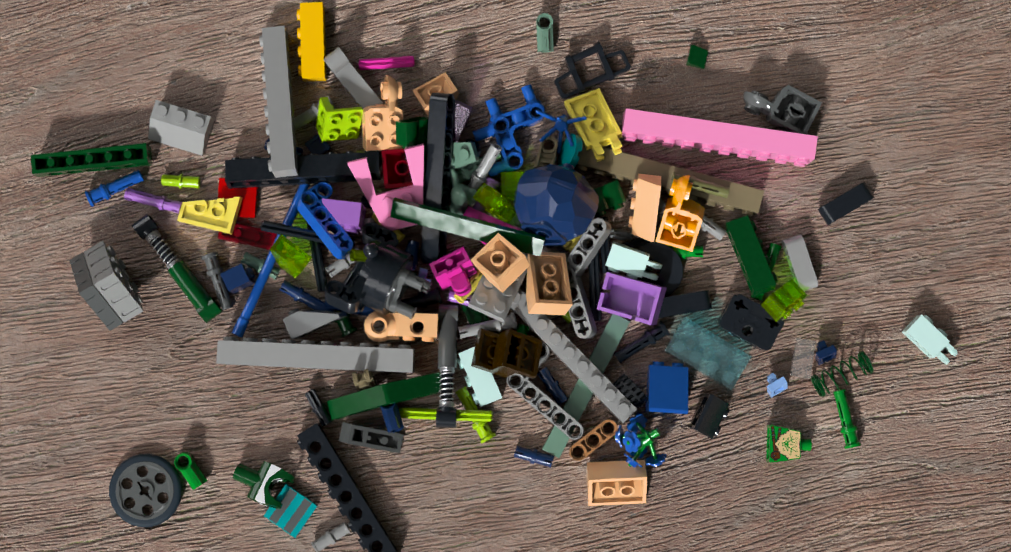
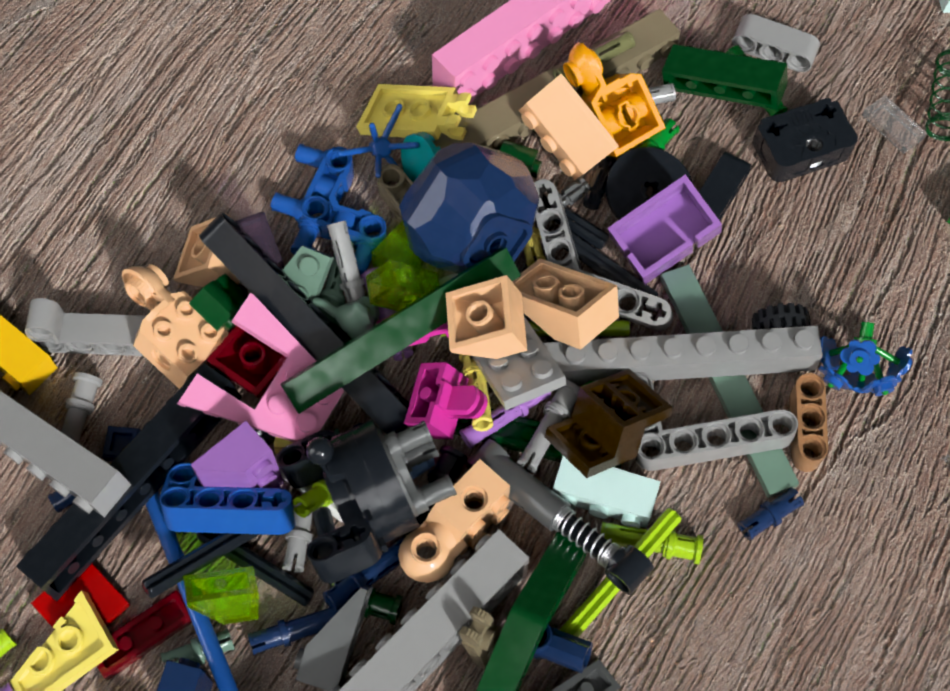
camera: 45 degrees left, 20 degrees down
lime bracket [315,97,363,142] -> none
dark pink axle [358,56,415,70] -> none
sand green piece [536,13,554,53] -> none
dark blue pin [537,367,568,405] -> none
black bar [554,42,631,100] -> none
light nougat slope [587,460,647,506] -> none
light aqua hinge [605,241,662,281] -> none
black pin [614,321,670,364] -> none
blue slope [645,361,688,414] -> none
clear light blue brick [663,317,752,390] -> none
black slope [689,394,730,439] -> none
clear neon green brick [761,279,808,322] -> none
light blue tile [767,373,788,398] -> none
dark blue tile [815,340,837,365] -> none

